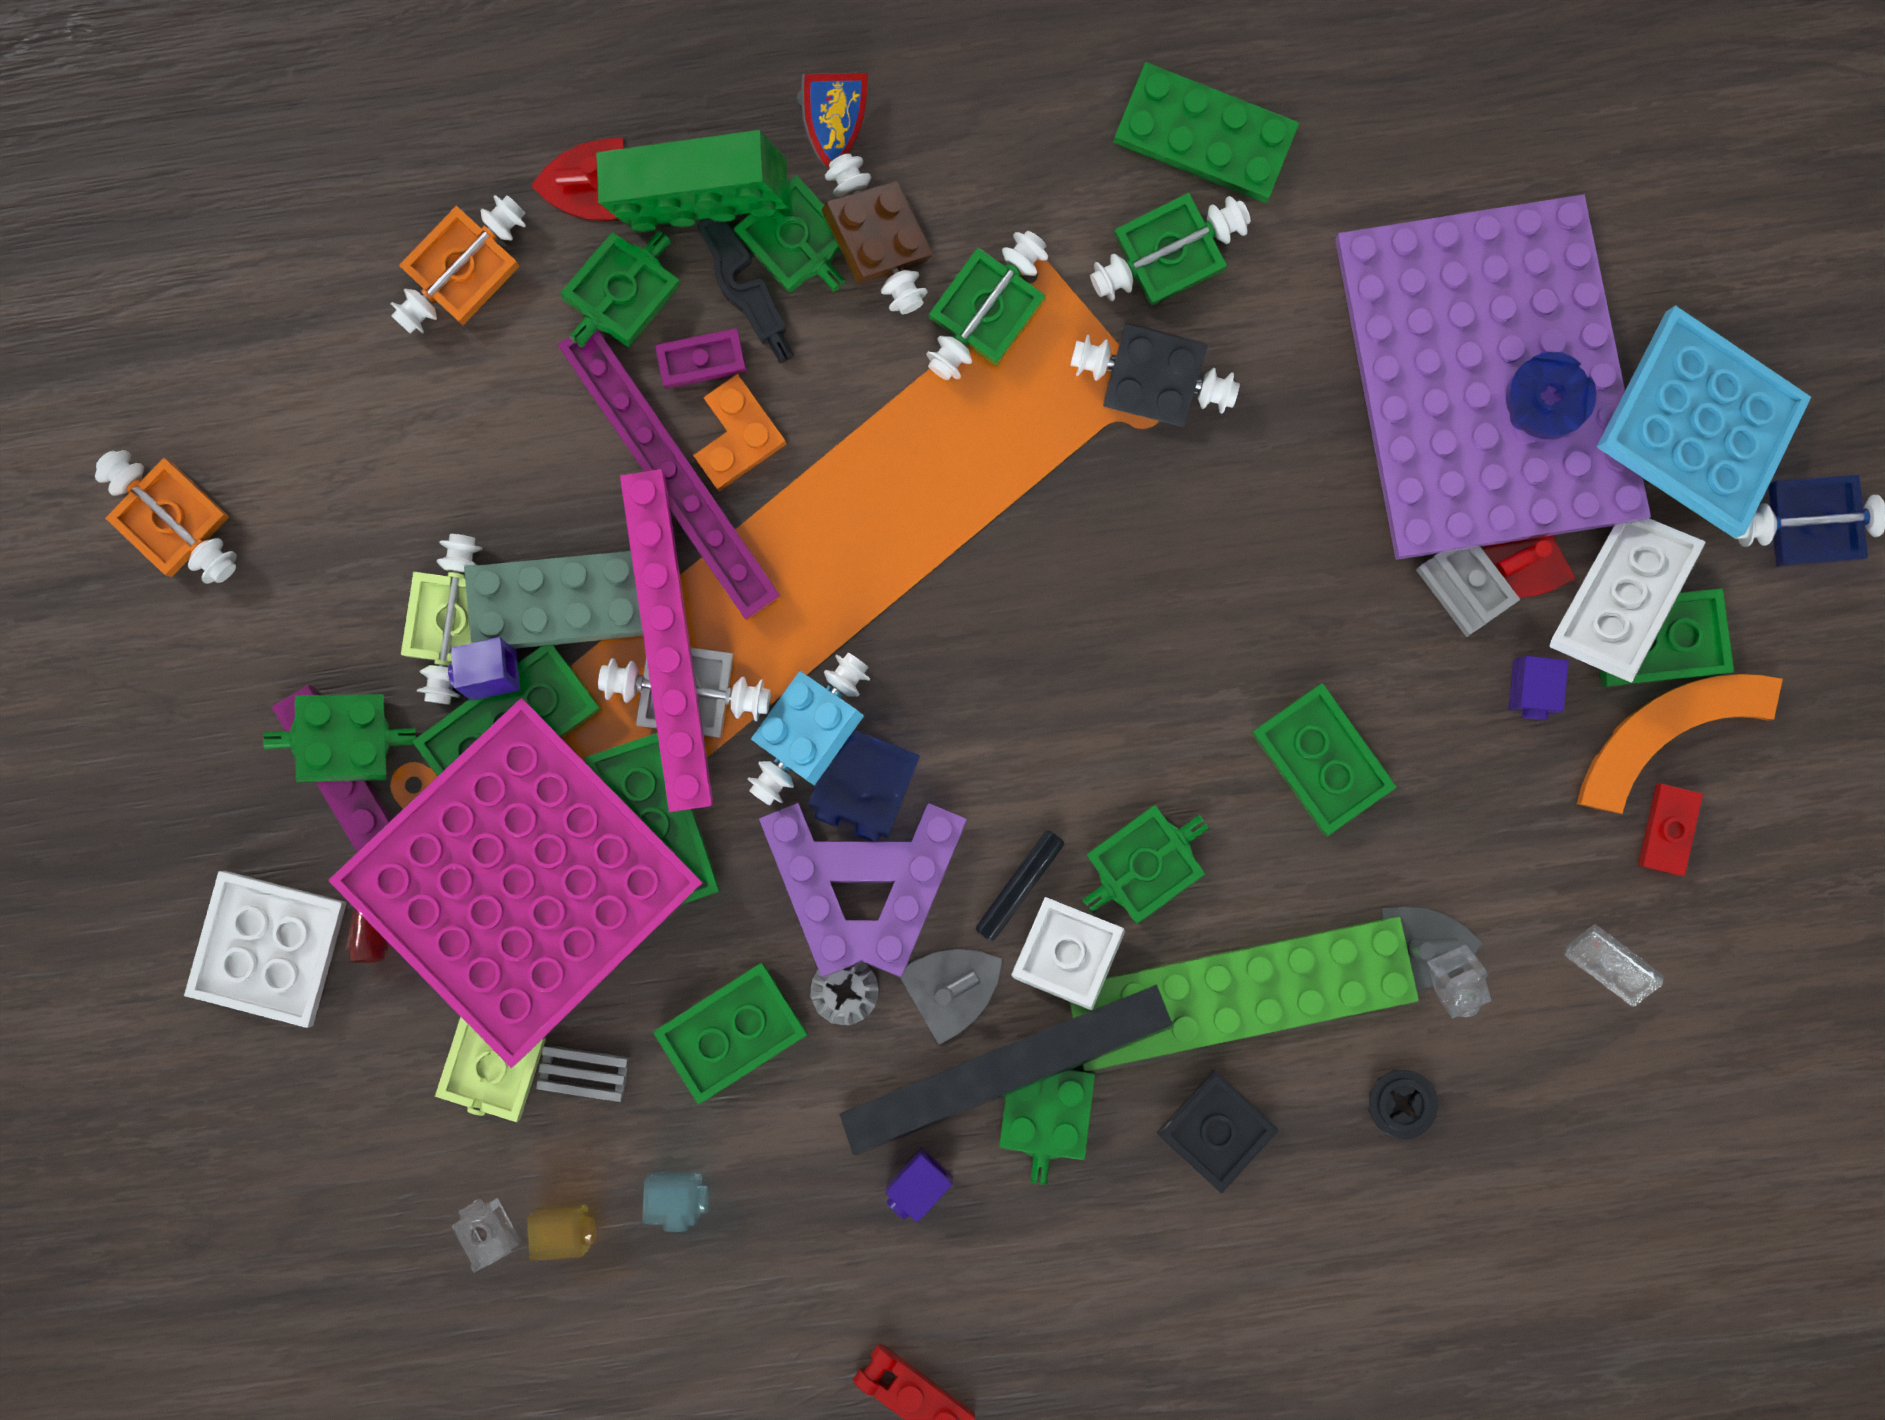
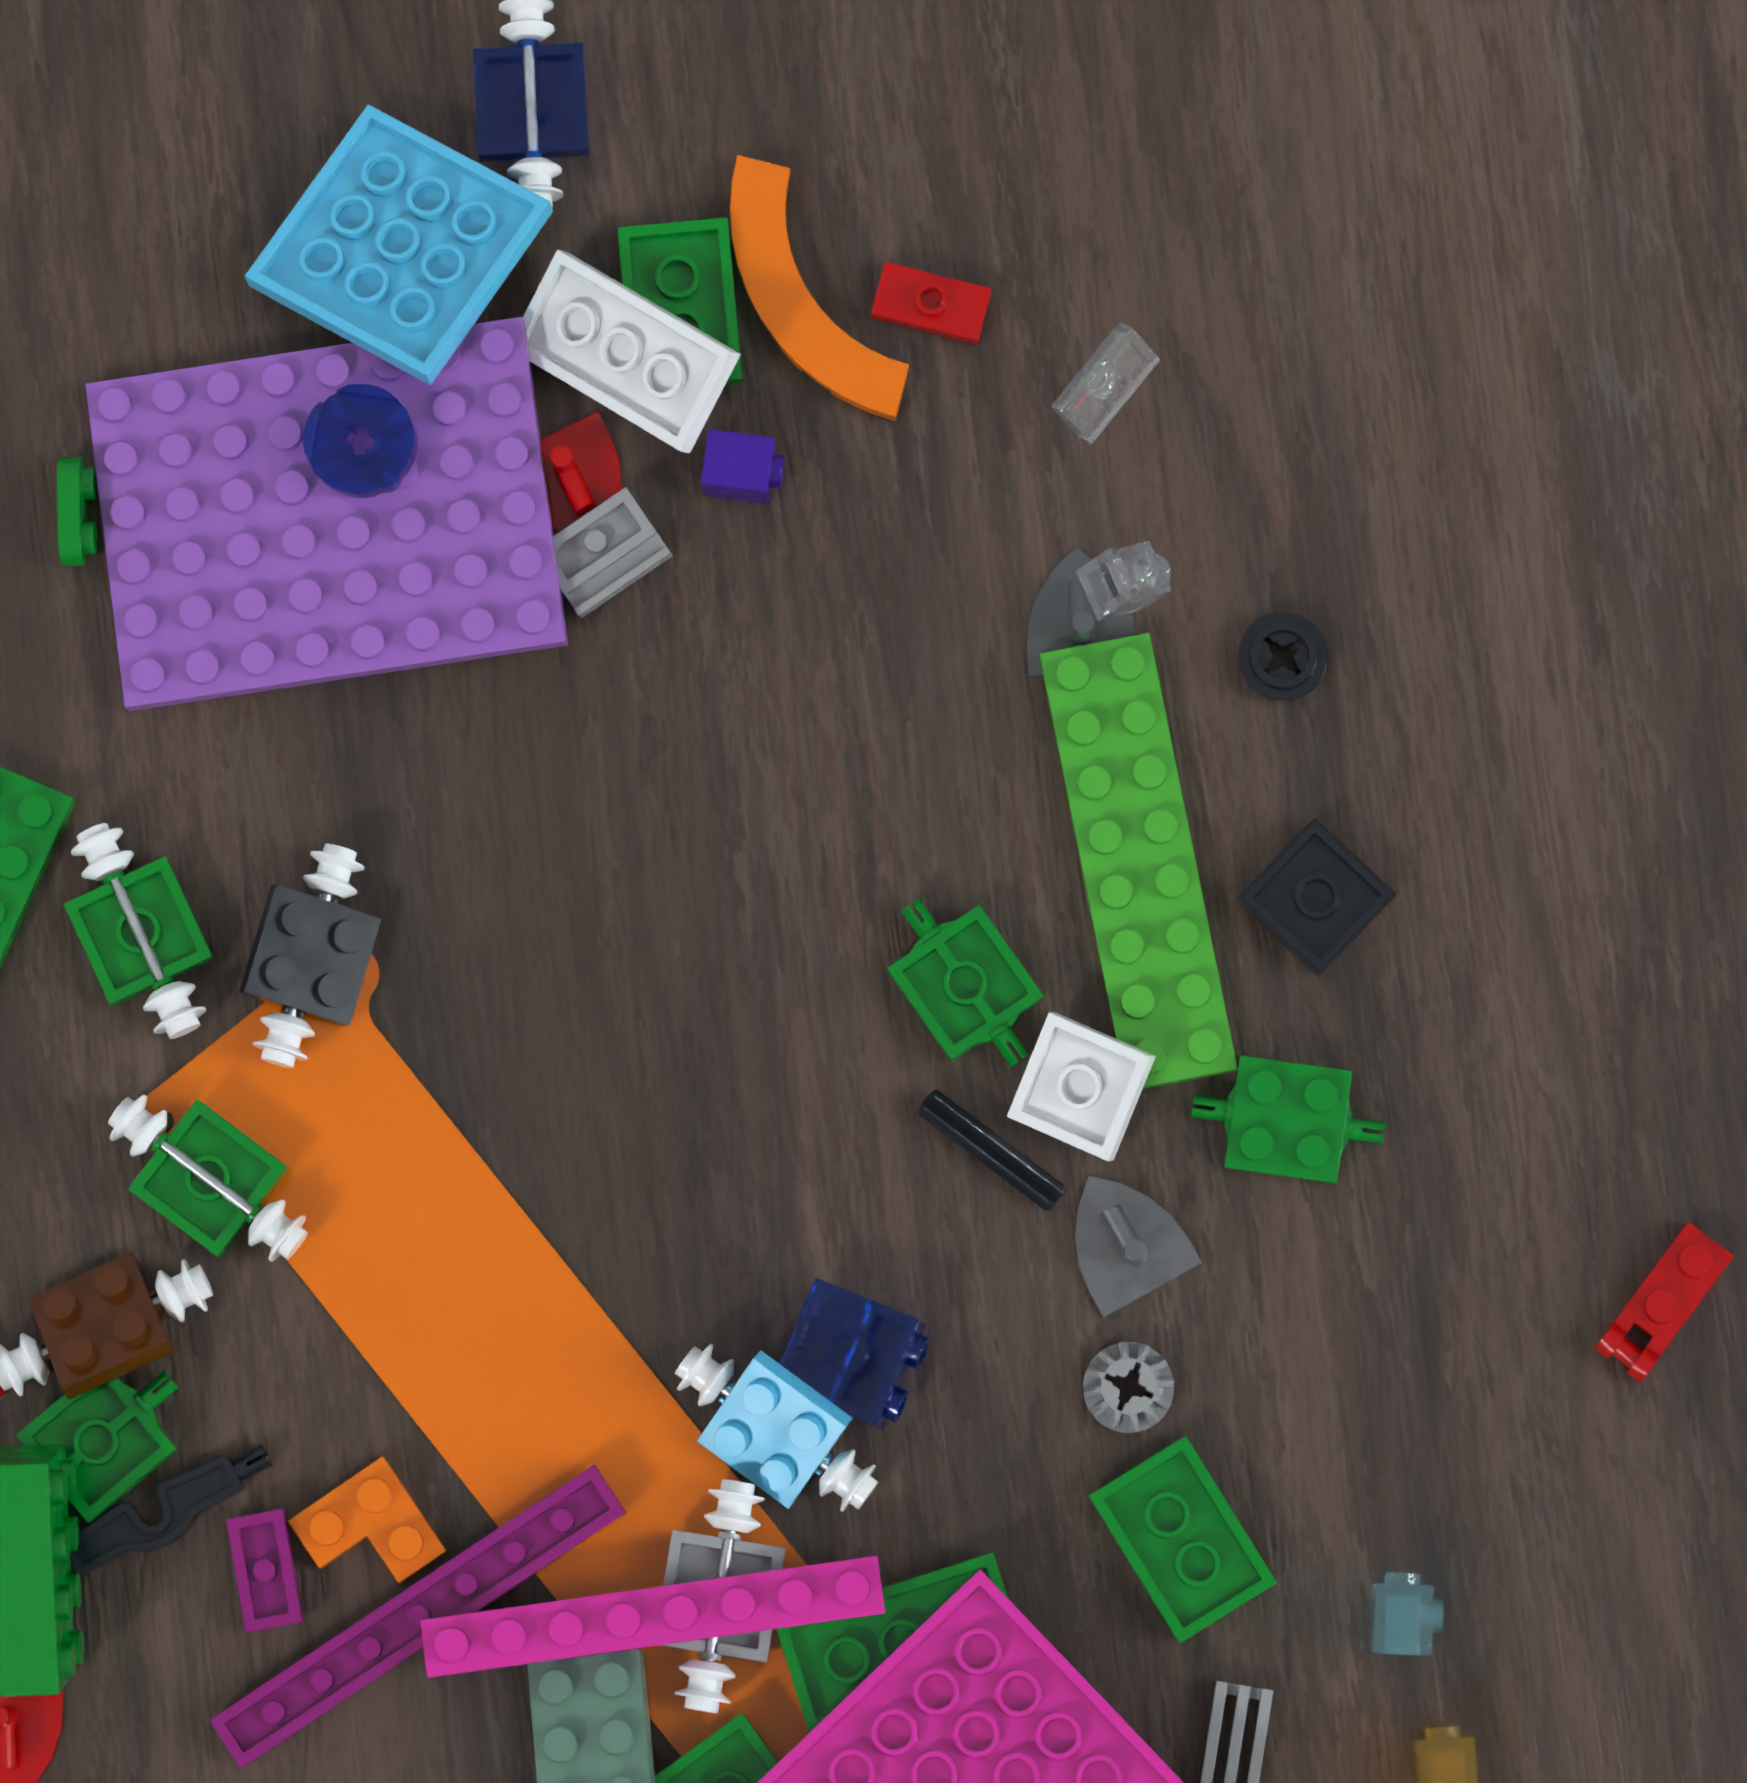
camera: 90 degrees left, 5 degrees down
green plate [560,231,680,348] -> none
medium lavender plate [759,803,967,978] -> none
black tile [839,985,1174,1156] -> none
dark purple brick [885,1147,953,1223] -> none
green plate [1251,683,1397,836] -> none
none -> green plate [57,456,98,567]

